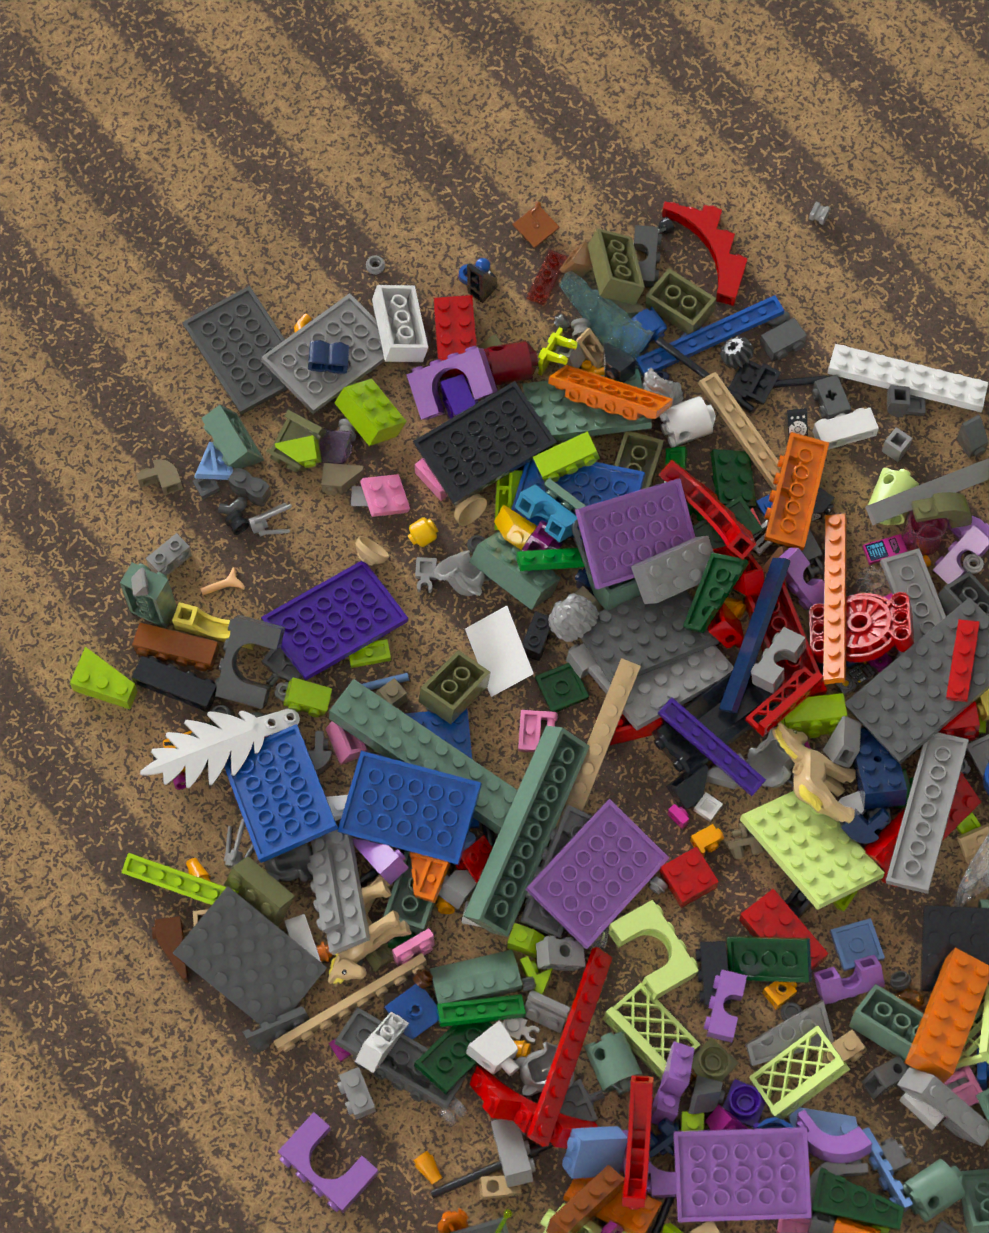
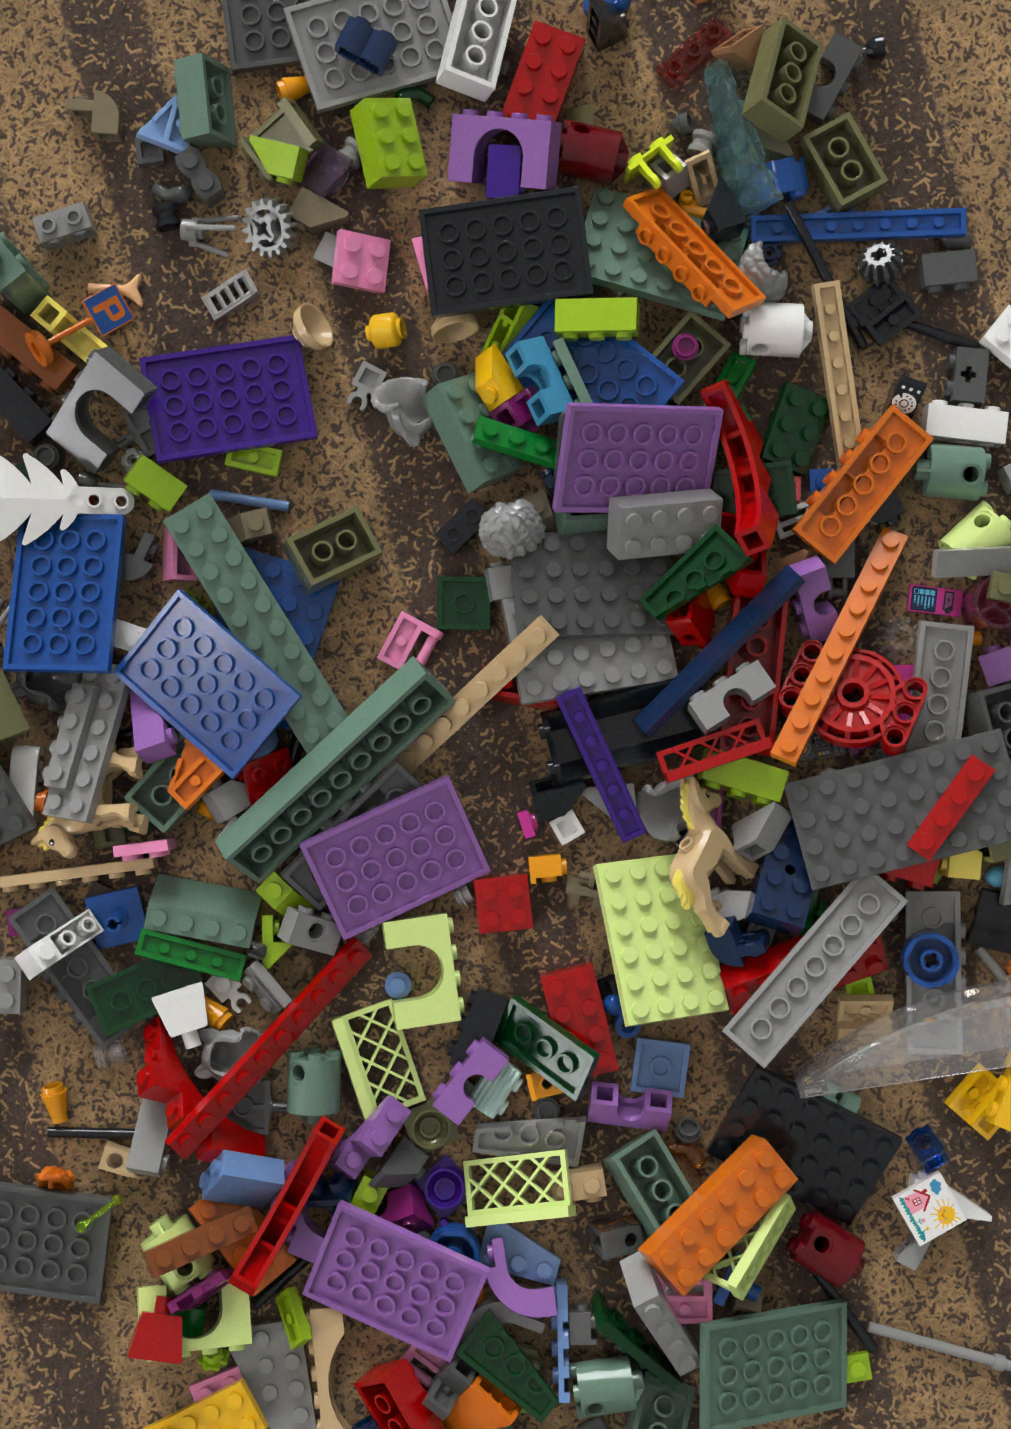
camera: 20 degrees right, 20 degrees up
reddish brown plate [413,969,433,989] -> none
white sticker [465,606,534,697] -> none
red arch [662,201,748,306] -> none
none -> orange piece [25,283,135,367]
none -> light grey slope [202,269,261,321]
none -> light grey gear [242,197,297,258]
none -> light orange cone [275,76,310,101]
none -> medium blue plate [385,972,412,999]
none -> dark green arm [394,85,435,108]
none -> light aqua brick [469,1061,523,1119]
none -> dark green wing [591,1291,681,1390]
none -> blue plate [603,994,642,1038]
none -> magenta plate [672,334,699,361]
none -> sand green cylinder [912,443,991,501]

